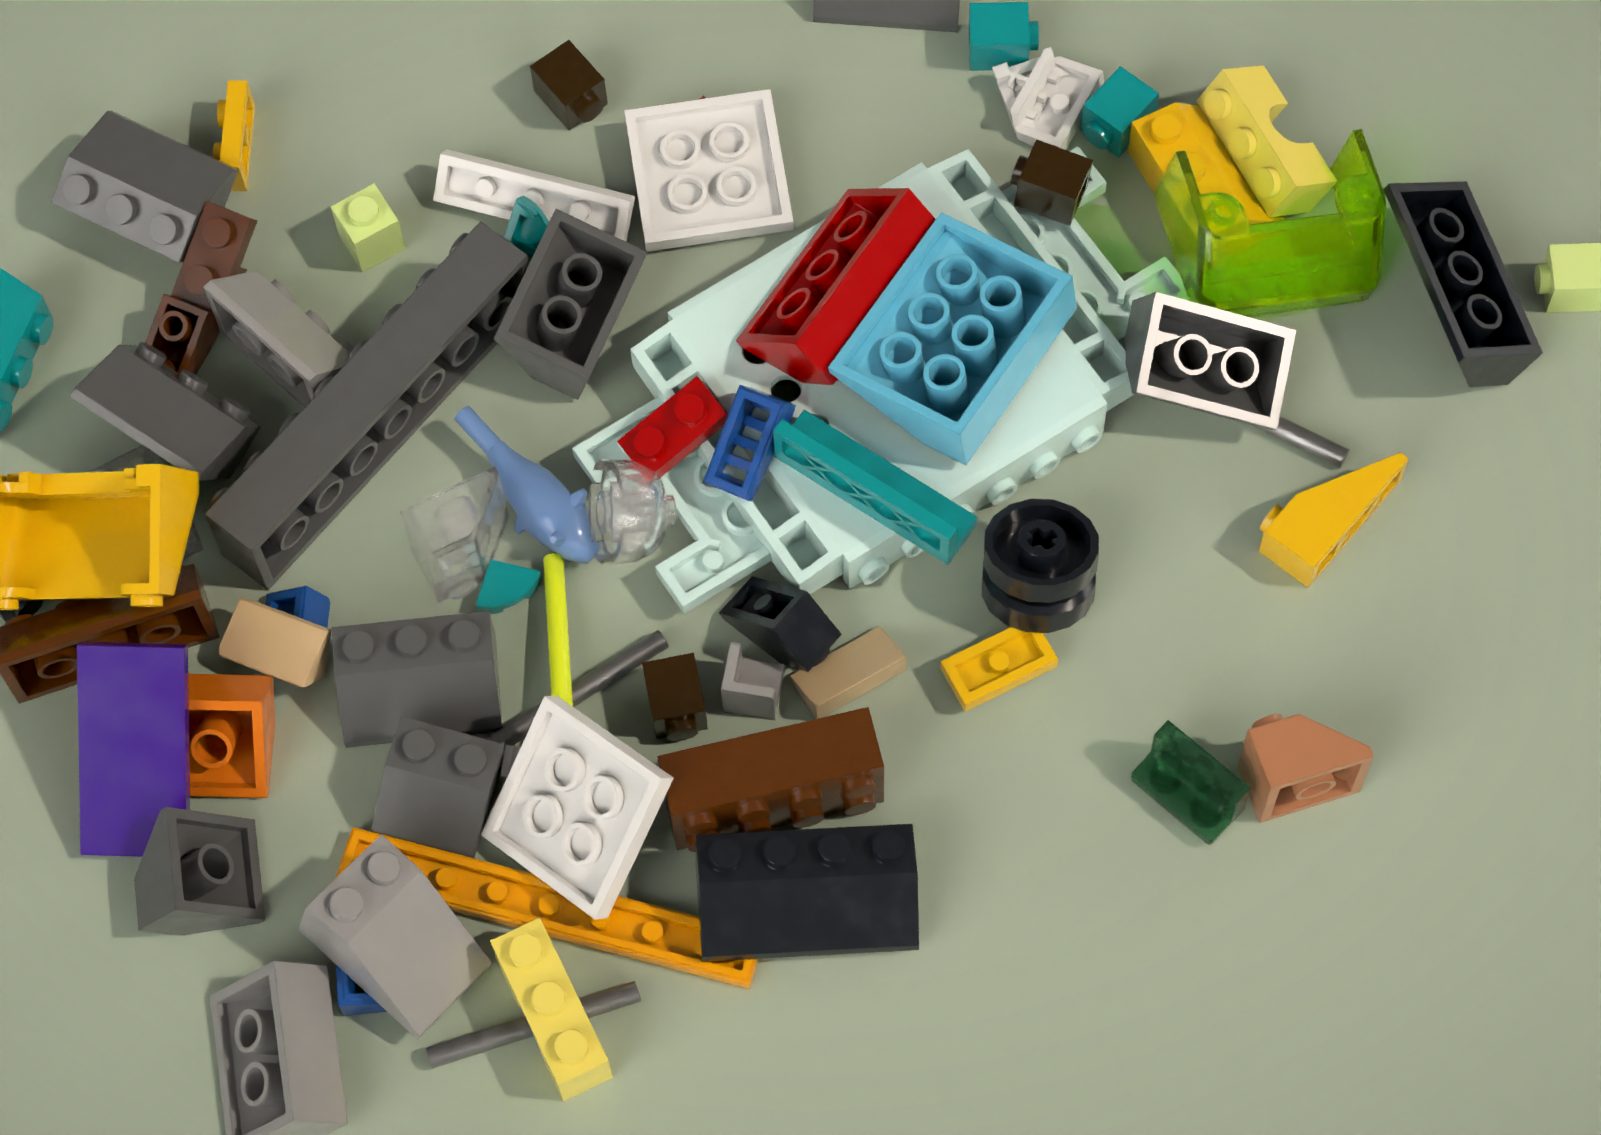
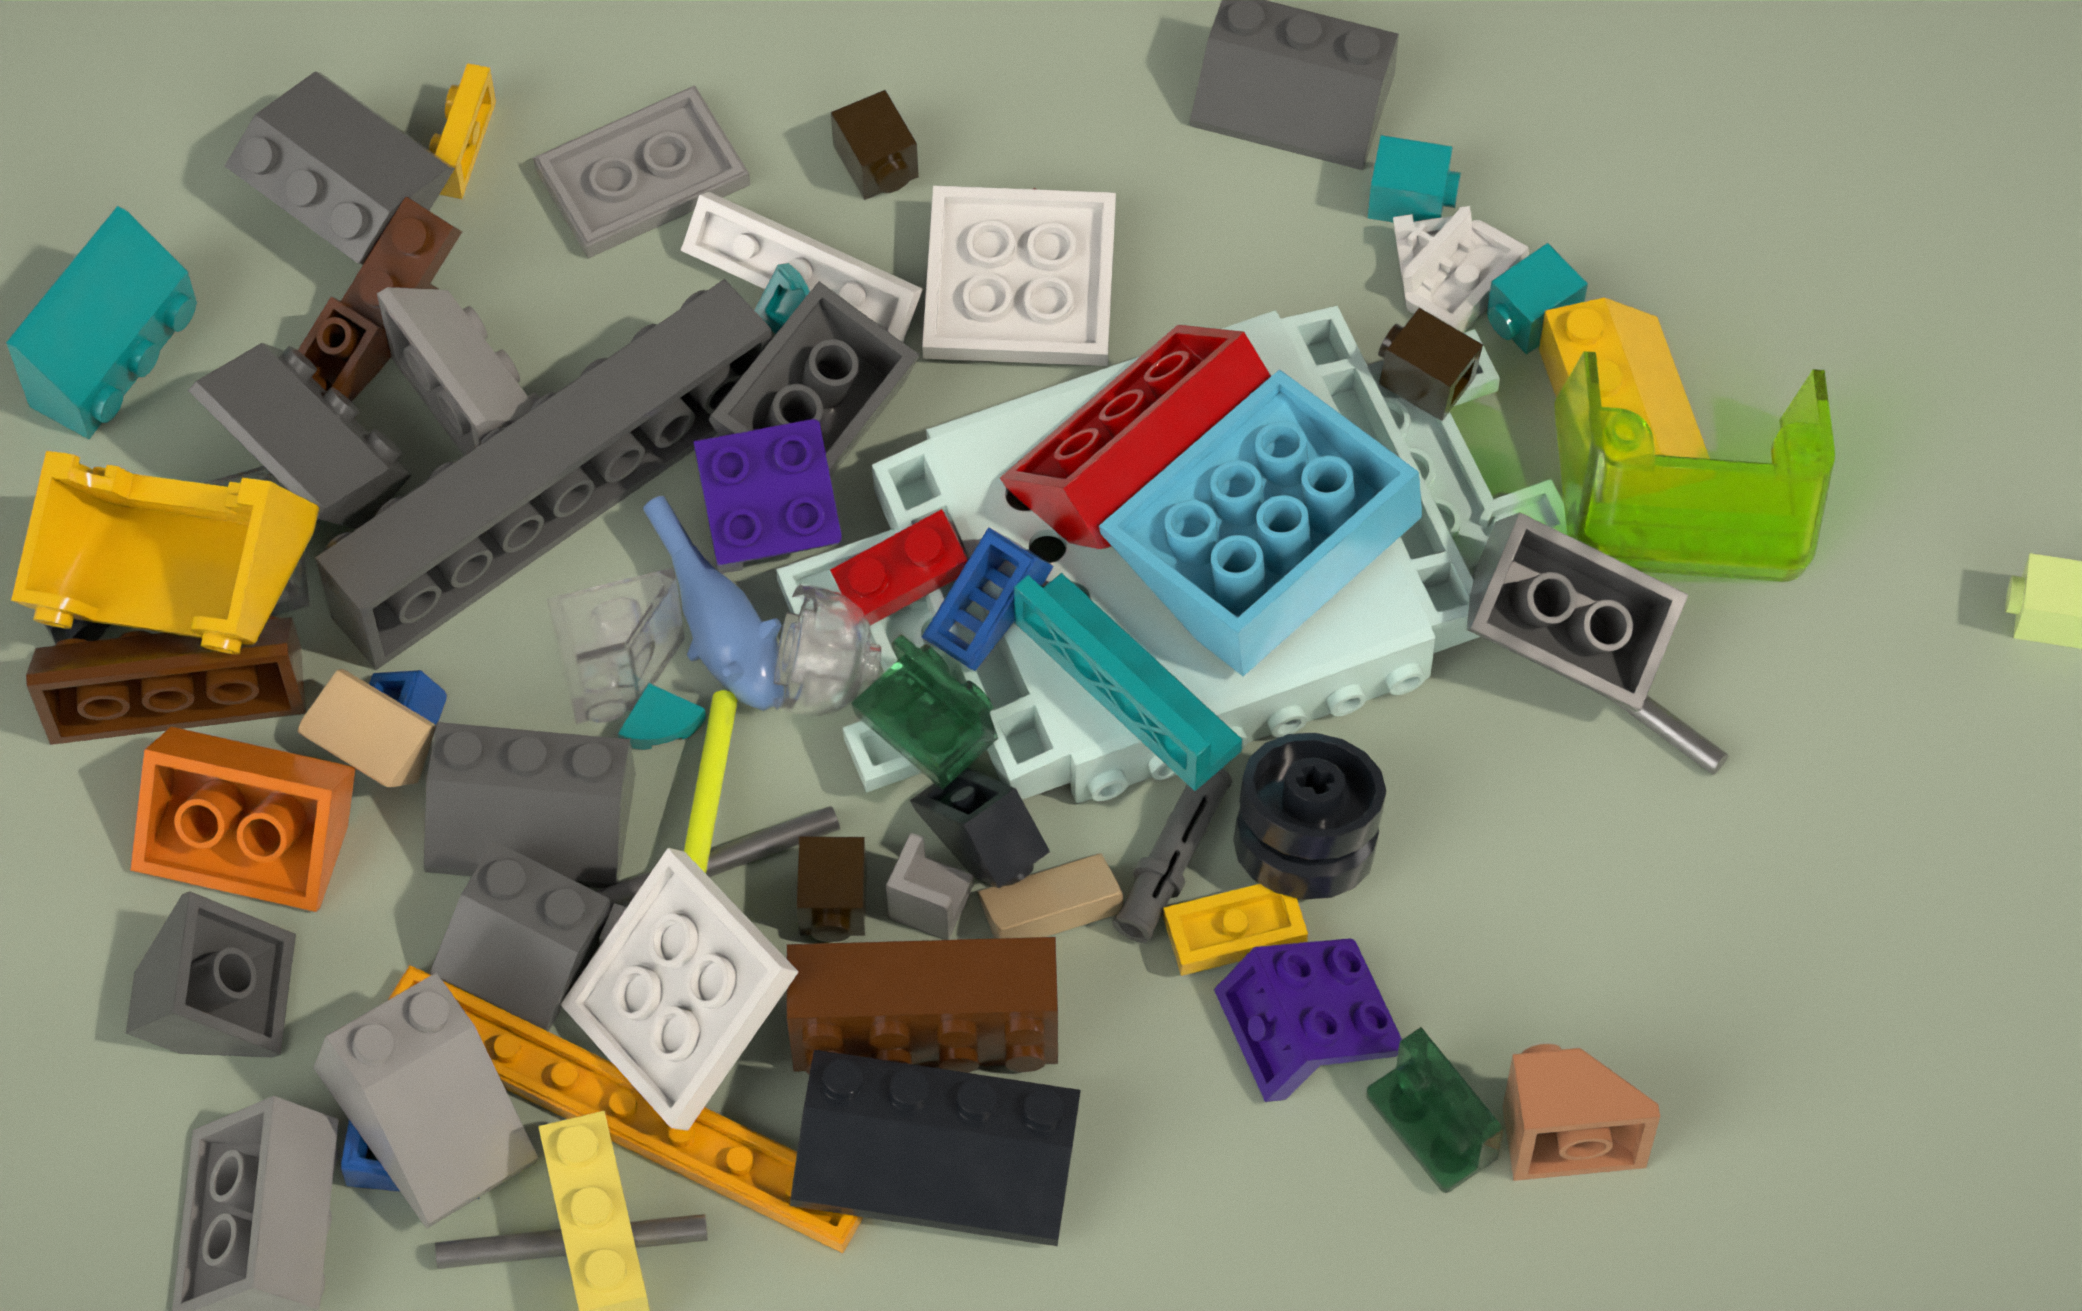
camera: 10 degrees right, 5 degrees down
dark purple tile [77,642,190,857] -> none
yellowish green brick [330,183,406,272] -> none
light yellow arch [1196,65,1337,218] -> none
yellow slope [1259,452,1409,588] -> none
black slope [1383,181,1543,387] -> none
none -> light grey tile [533,85,750,259]
none -> dark purple bracket [694,419,842,574]
none -> clear green bracket [851,634,999,790]
none -> dark grey pin [1112,768,1233,943]
none -> dark purple bracket [1214,938,1405,1102]

